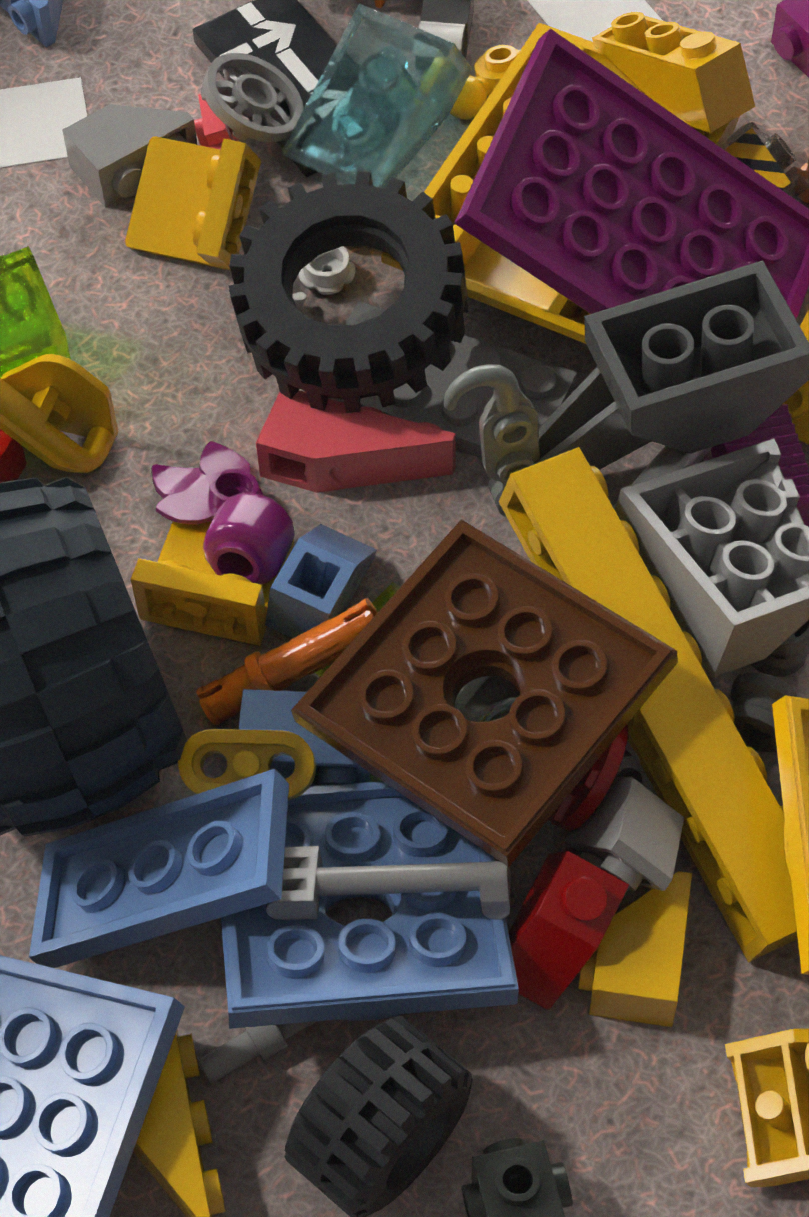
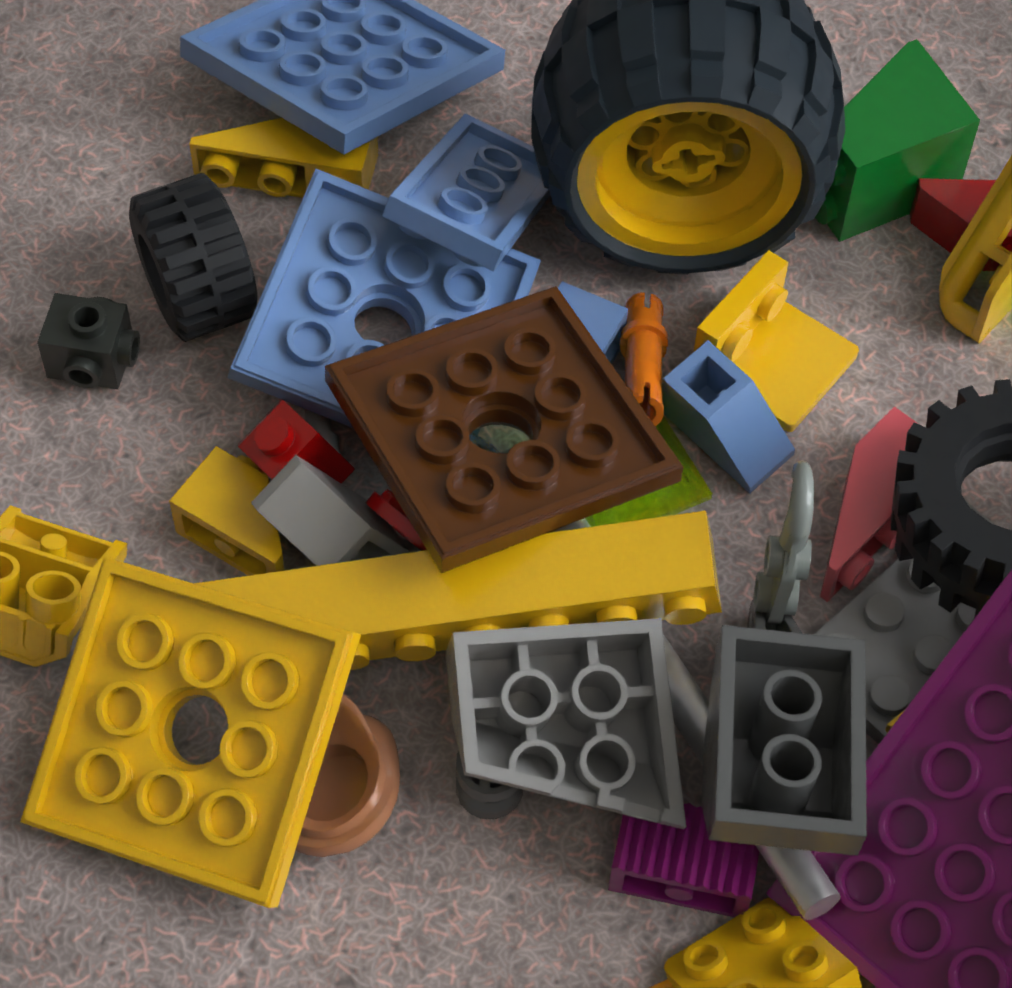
camera: 110 degrees right, 0 degrees up
plate [151,441,264,524] -> none
yellow plate [178,729,316,800] -> none
magenta head [203,493,295,585] -> none
light grey hinge [266,846,511,920] -> none
dark grey wheel [730,672,797,752] -> none

